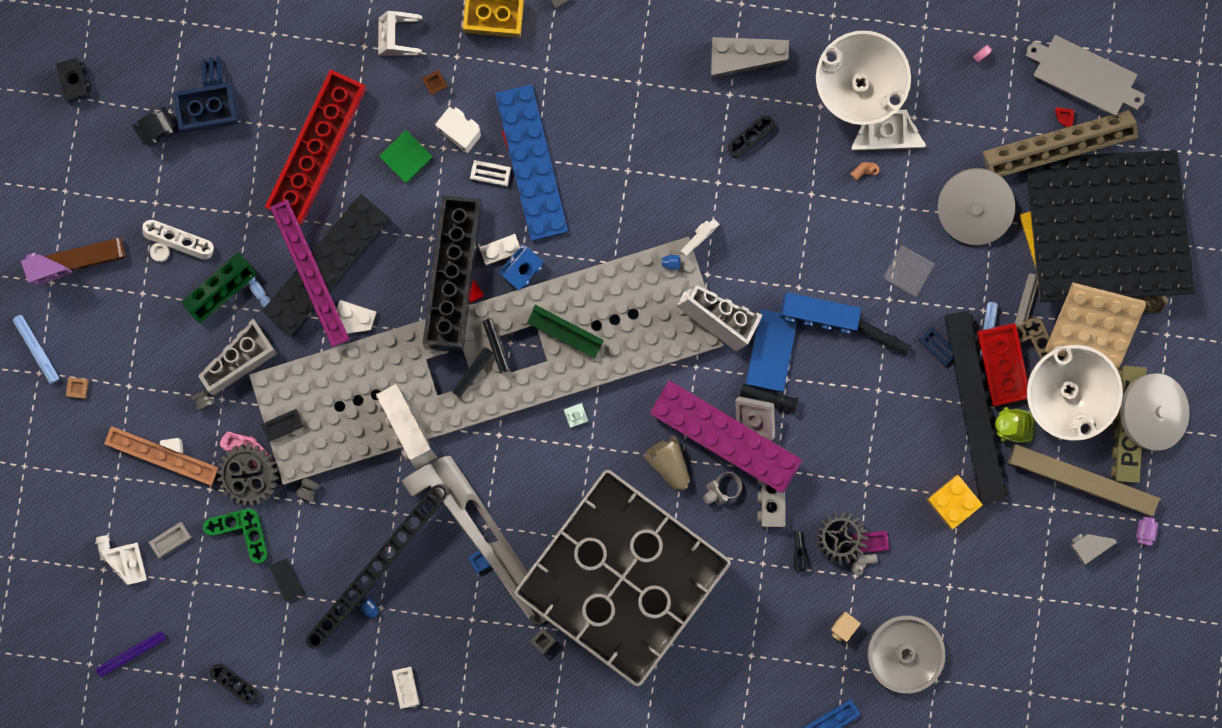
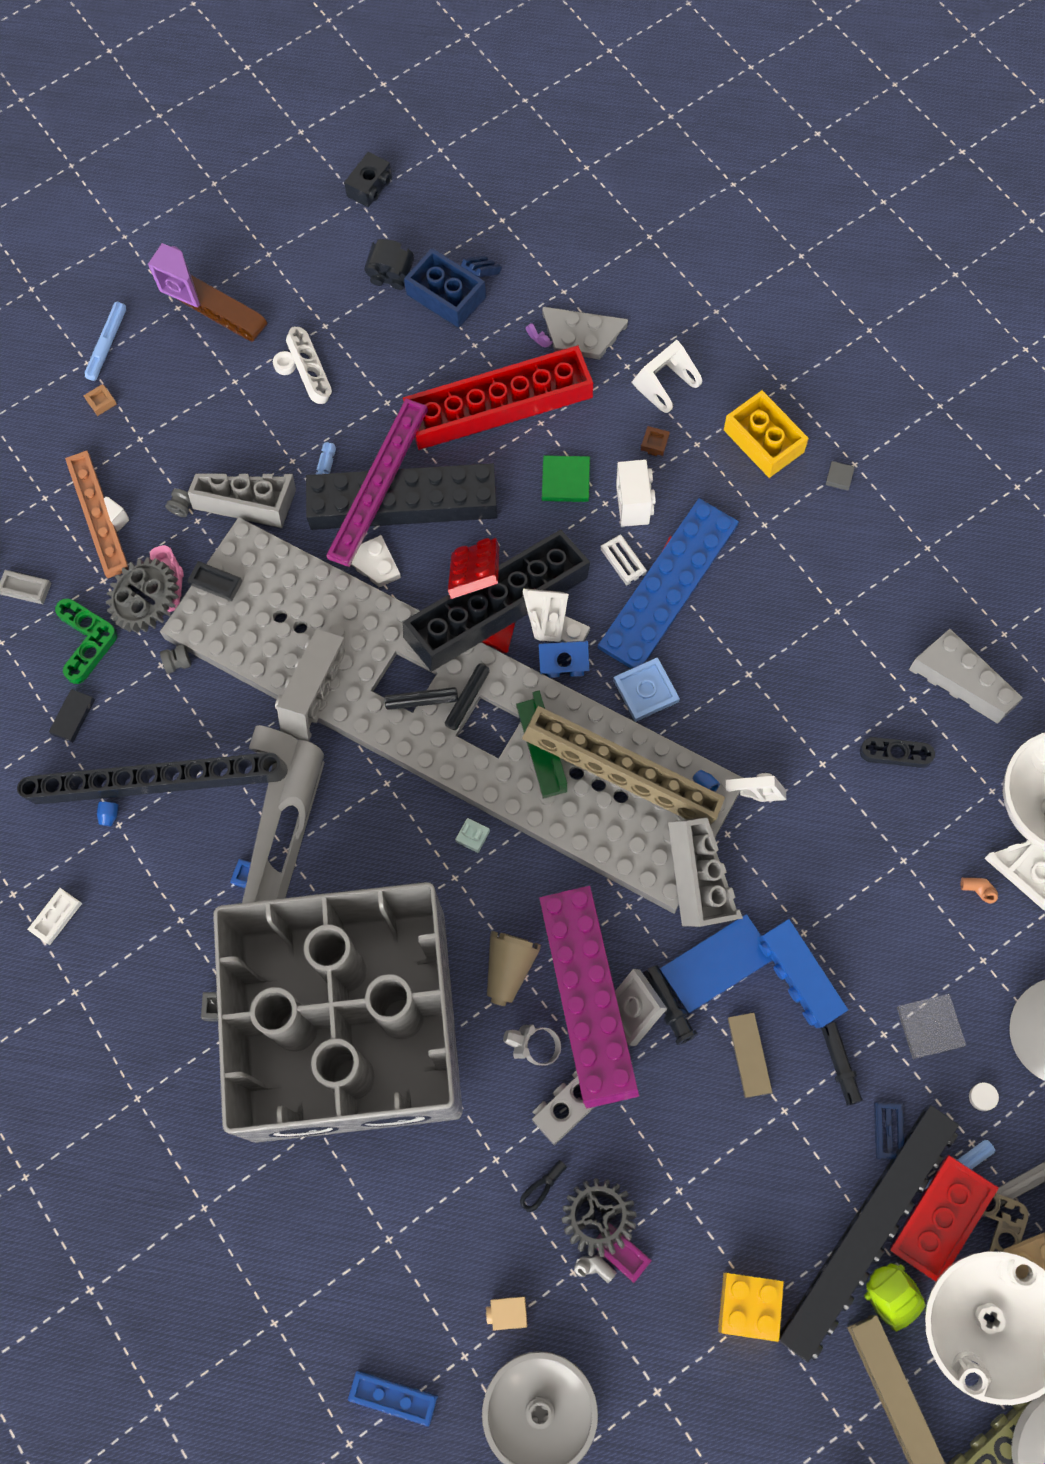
camera: 50 degrees right, 15 degrees down
dark green brick [181,252,258,324] -> none
none -> red plate [448,538,499,599]
none -> dark tan brick [522,706,725,825]
none -> white wing [523,589,569,642]
none -> medium lavender piece [526,323,553,347]
none -> light grey wing [542,307,628,360]
none -> light blue plate [613,657,680,722]
none -> dark tan tile [728,1013,772,1098]
none -> white tile [969,1083,999,1111]

